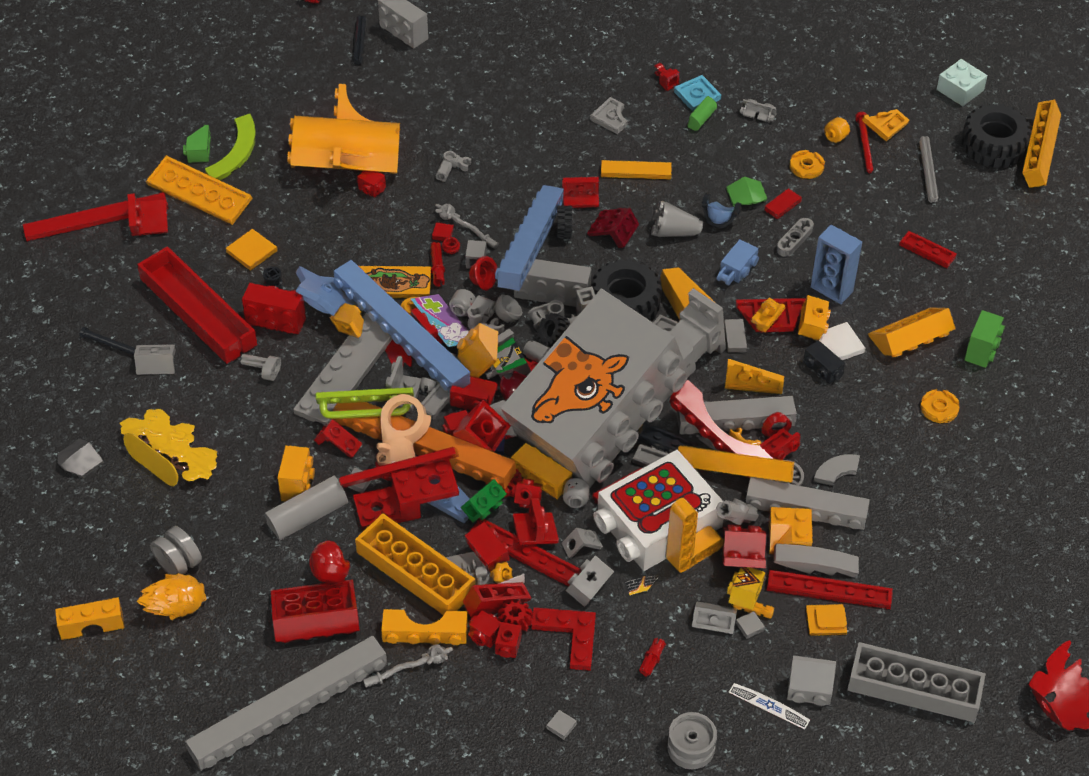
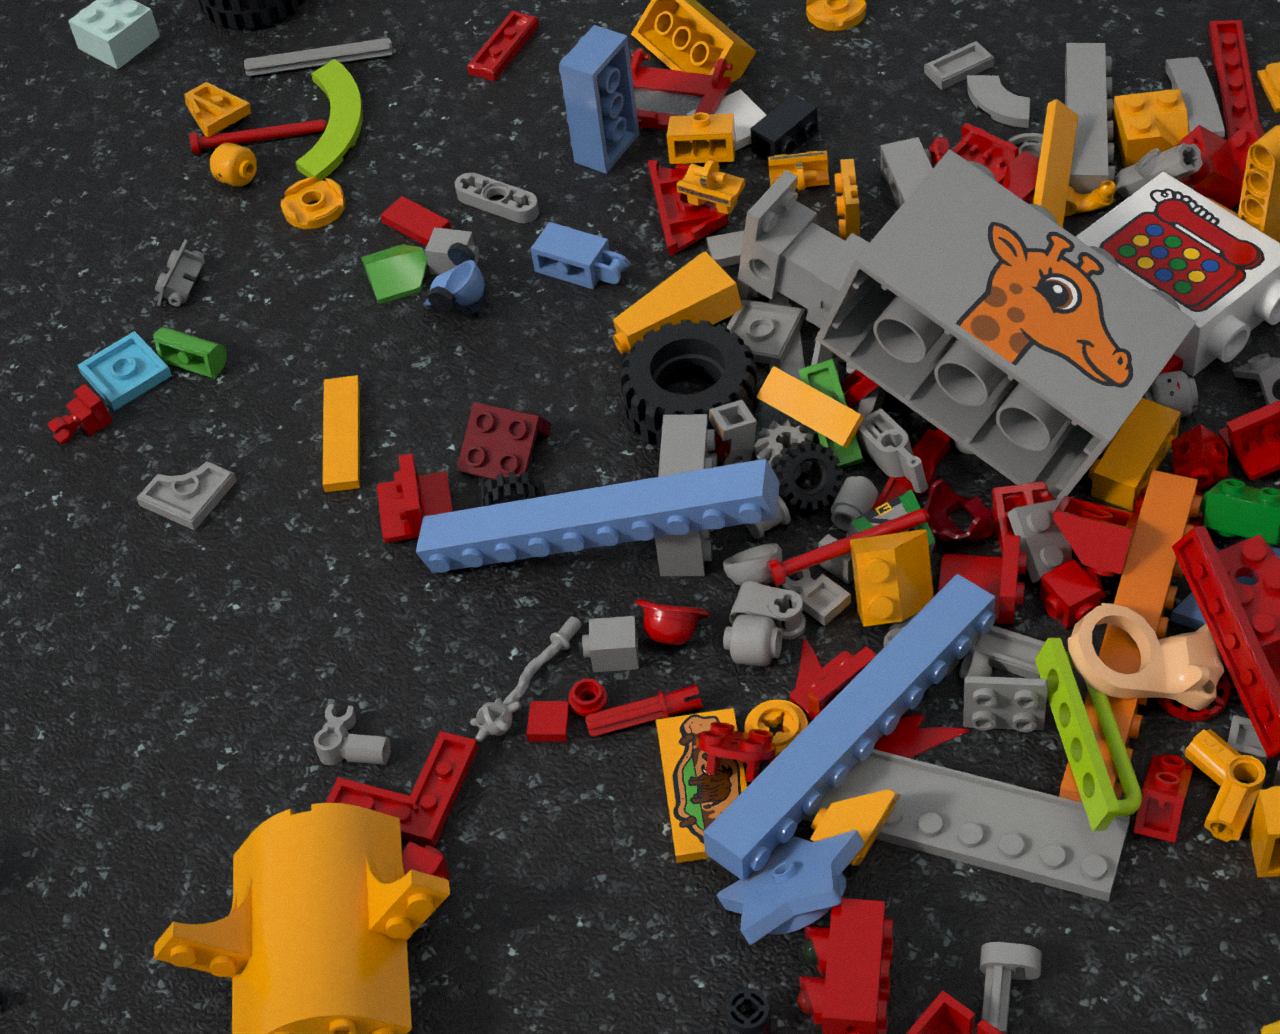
camera: 90 degrees left, 0 degrees up
sticker [411,294,469,347] -> none
light grey cone [651,201,703,237] -> none
none -> lime tile [295,59,363,181]
none -> red plate [325,731,479,847]
none -> light grey brick [425,228,479,275]
none -> red piece [631,48,733,131]
none -> red plate [696,722,776,782]
none -> red bar [767,509,930,586]
none -> light orange hips [768,151,829,191]
none -> light grey tile [924,41,994,90]
none -> light orange piece [1064,180,1117,216]
none -> light orange piece [1185,729,1266,842]

